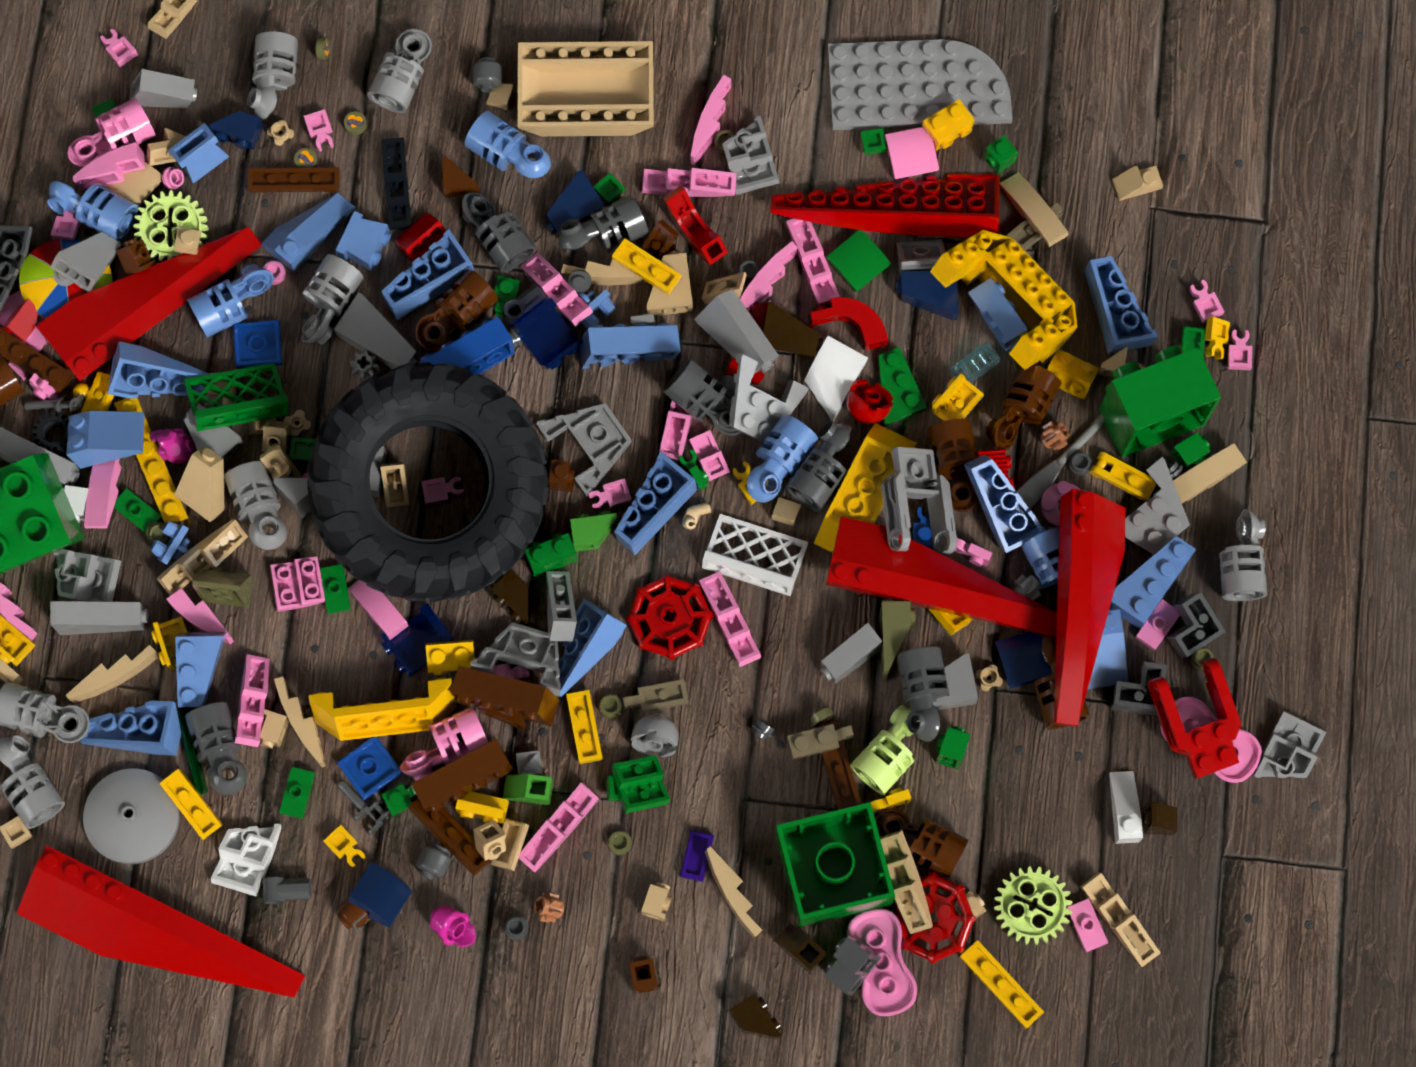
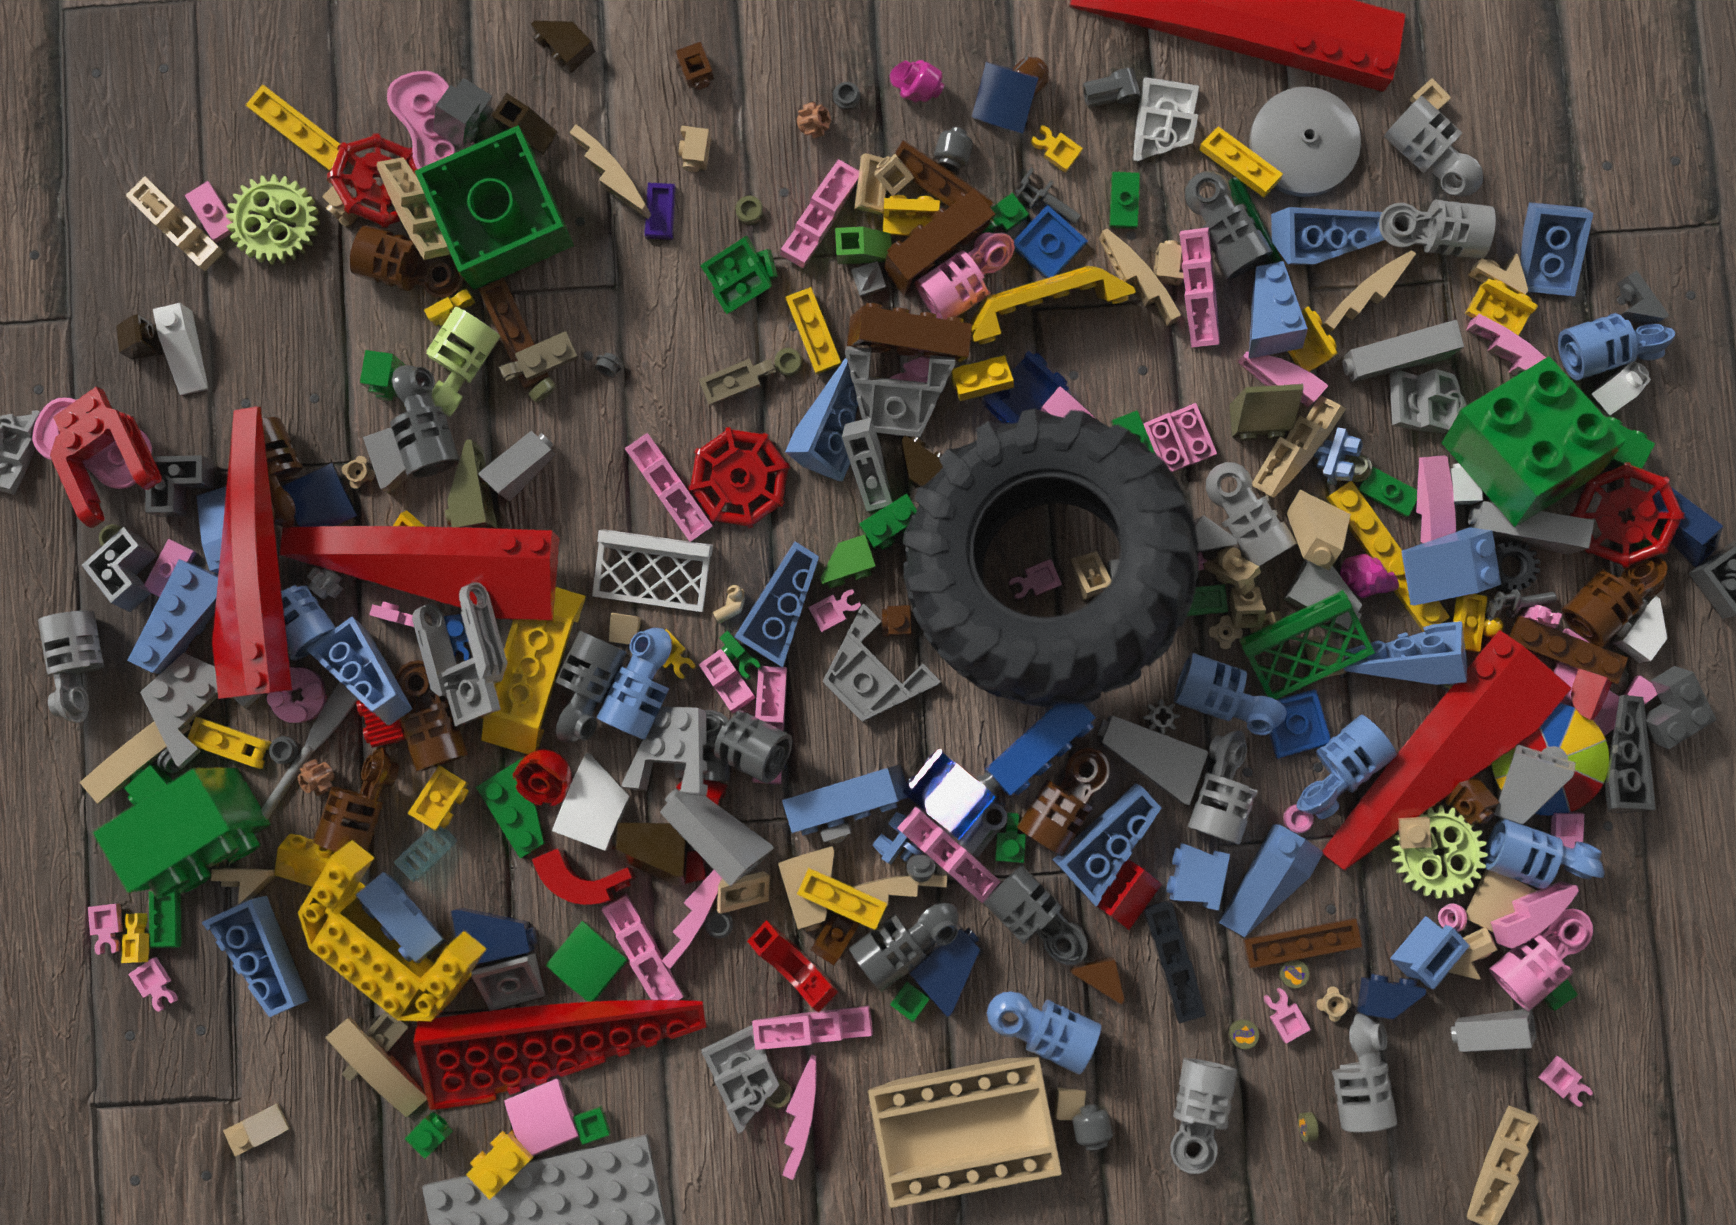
camera: 175 degrees right, 10 degrees up
light grey cylinder [631,713,679,757] -> none
none -> medium blue cylinder [1174,653,1287,735]

